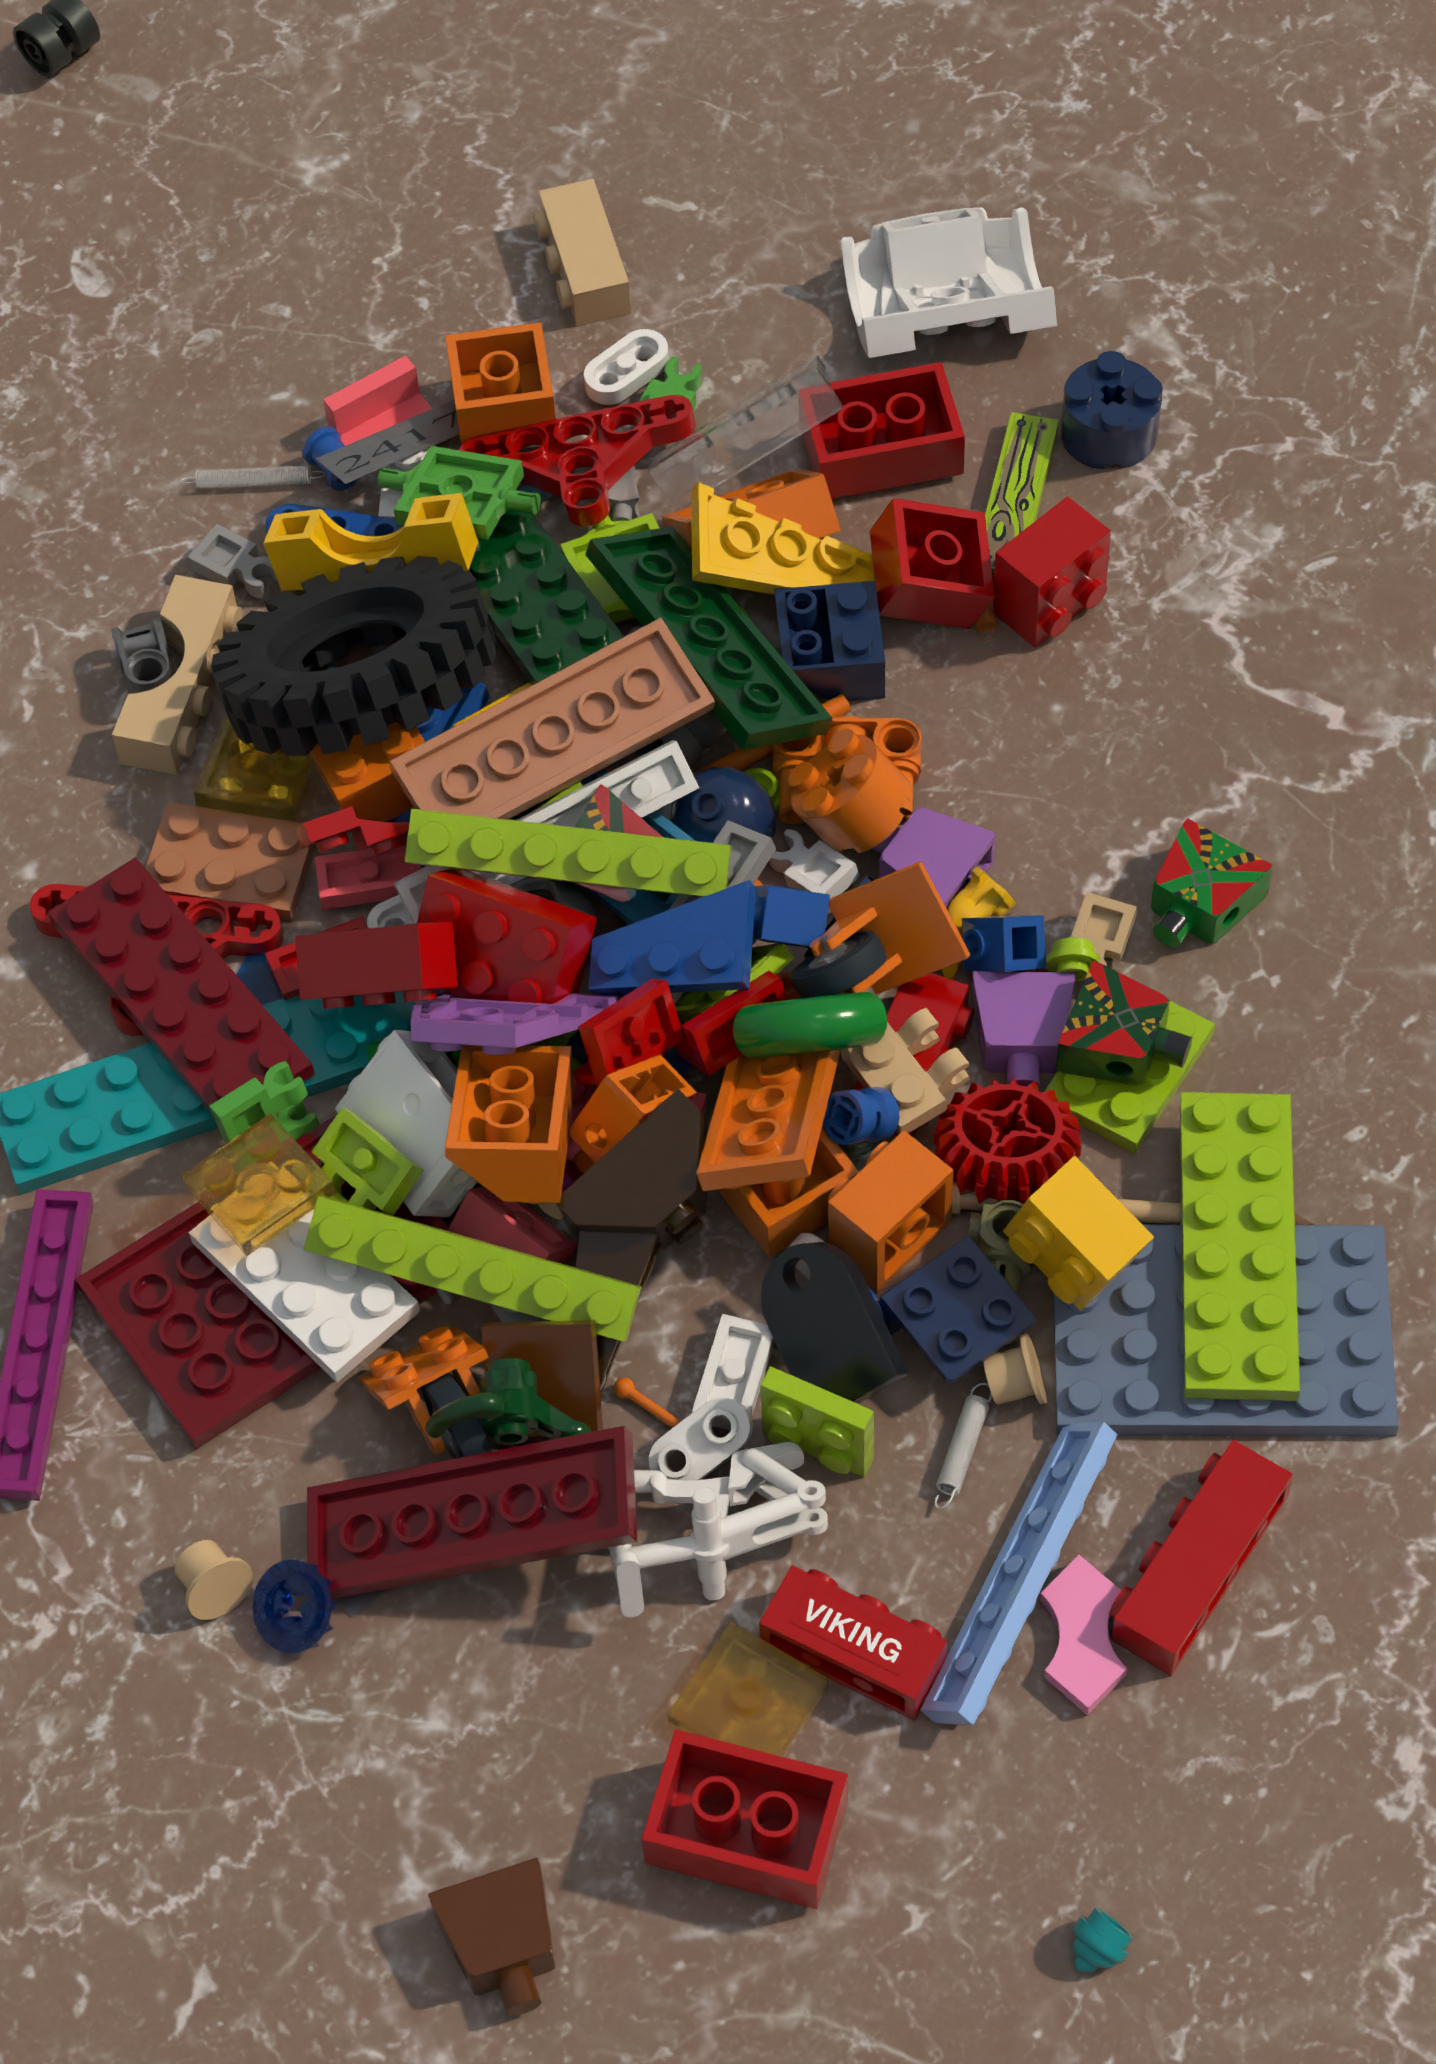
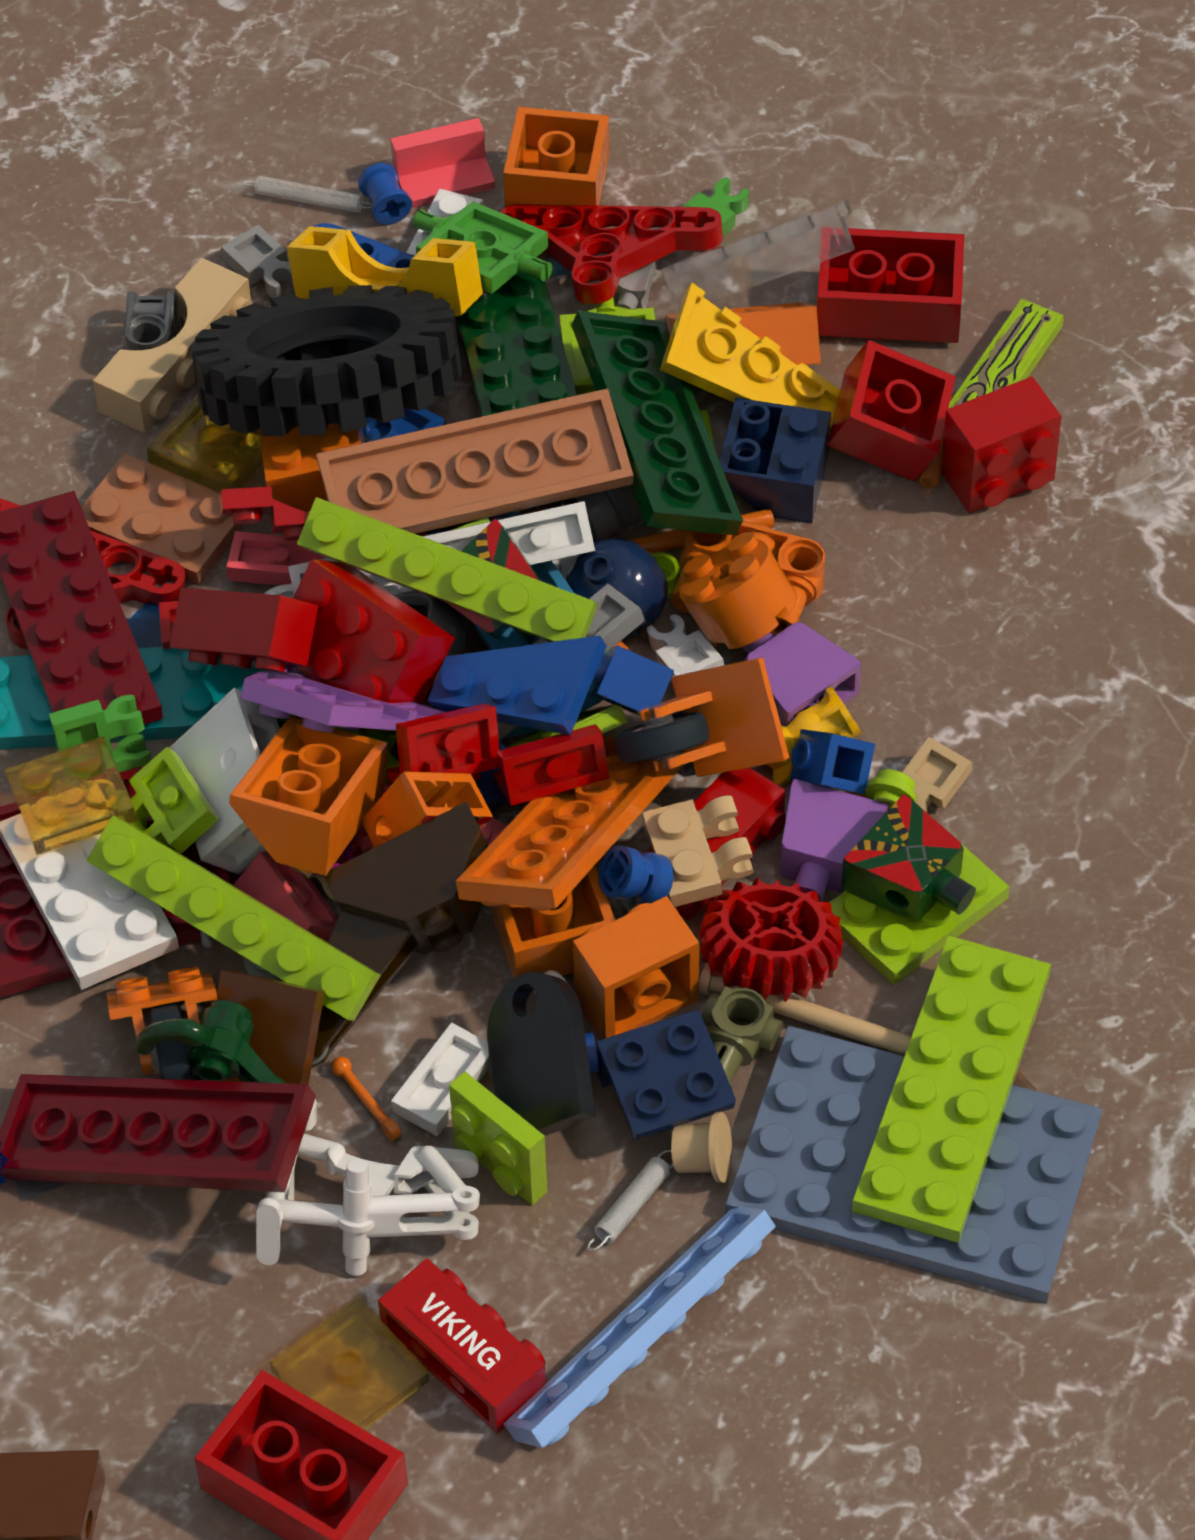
camera: 15 degrees right, 5 degrees down
flat silver sticker [316,400,459,484] -> none
tan brick [533,178,631,326] -> none
white plate [584,329,669,405] -> none
white plate [649,1398,753,1480] -> none
green cylinder [733,992,887,1059] -> none
white piece [841,207,1057,358] -> none
yellow brick [1003,1156,1154,1311] -> none
bright pink tile [1040,1555,1127,1716] -> none
dark blue brick [1061,351,1163,469] -> none
red brick [1109,1440,1293,1676] -> none
green torso [1151,818,1273,948] -> none

